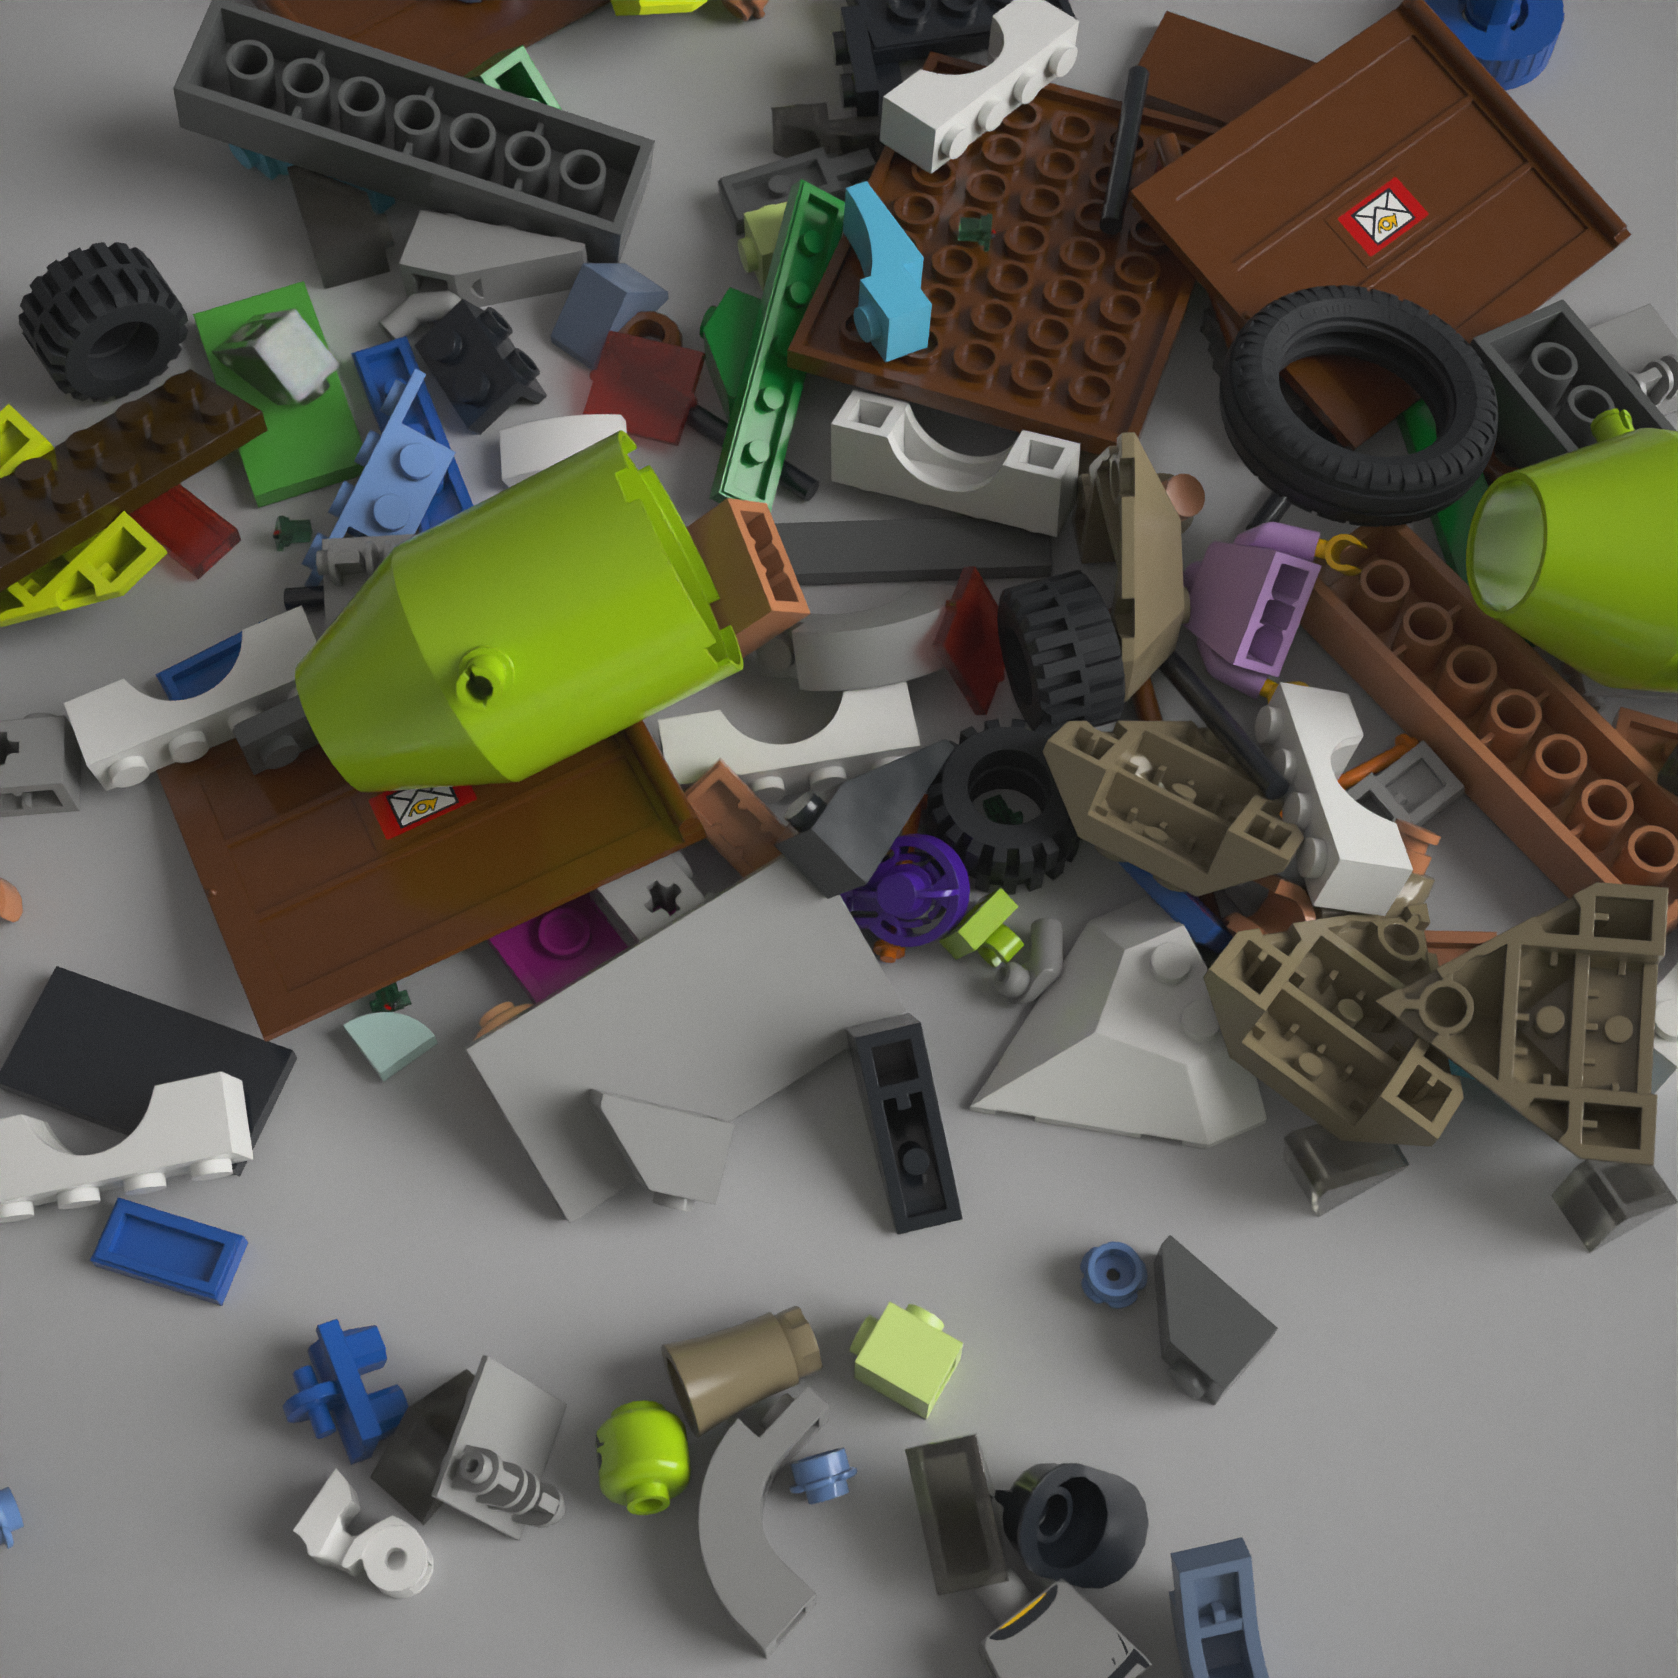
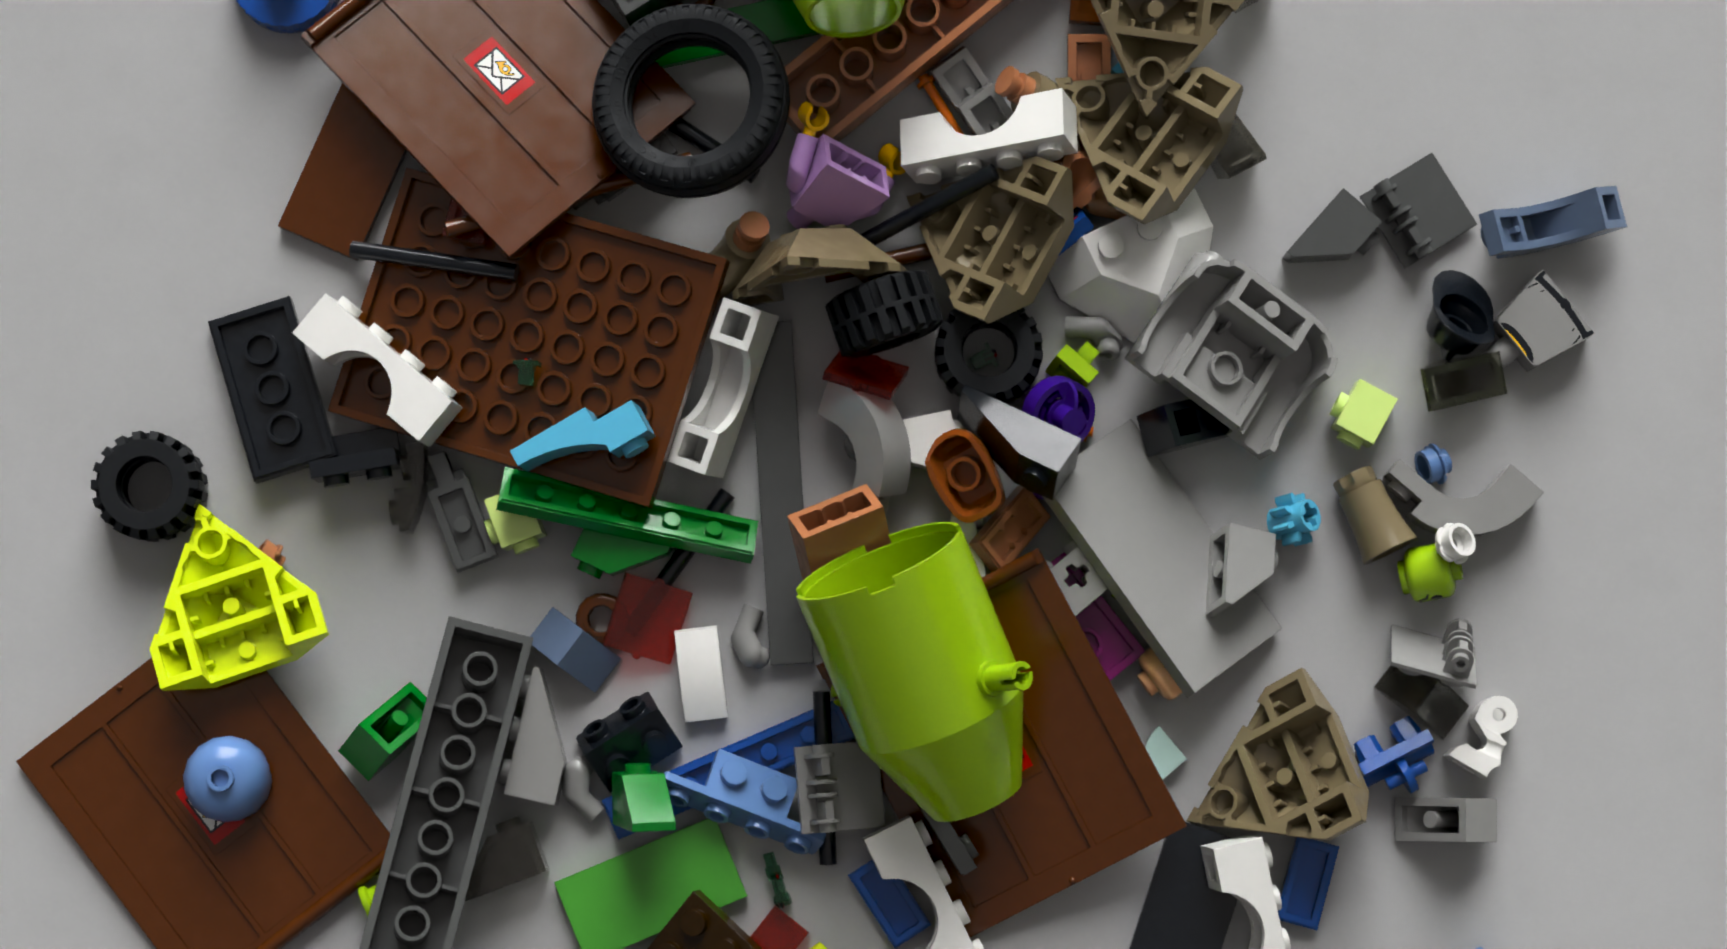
camera: 90 degrees left, 20 degrees up
clear smoke slope [212,309,340,406] -> none
medium blue plate [1080,1241,1148,1309] -> none
none -> slope [612,763,676,832]
none -> clear green piece [772,879,792,908]
none -> dark orange piece [925,428,1006,523]
none -> light grey piece [1124,251,1338,460]
none -> dark tan wedge [1186,667,1369,841]
none -> medium azure gear [1267,493,1321,547]
none -> dark grey hinge [1360,153,1477,269]
none -> light grey slope [1395,797,1497,842]
none -> white plate [1435,523,1476,564]

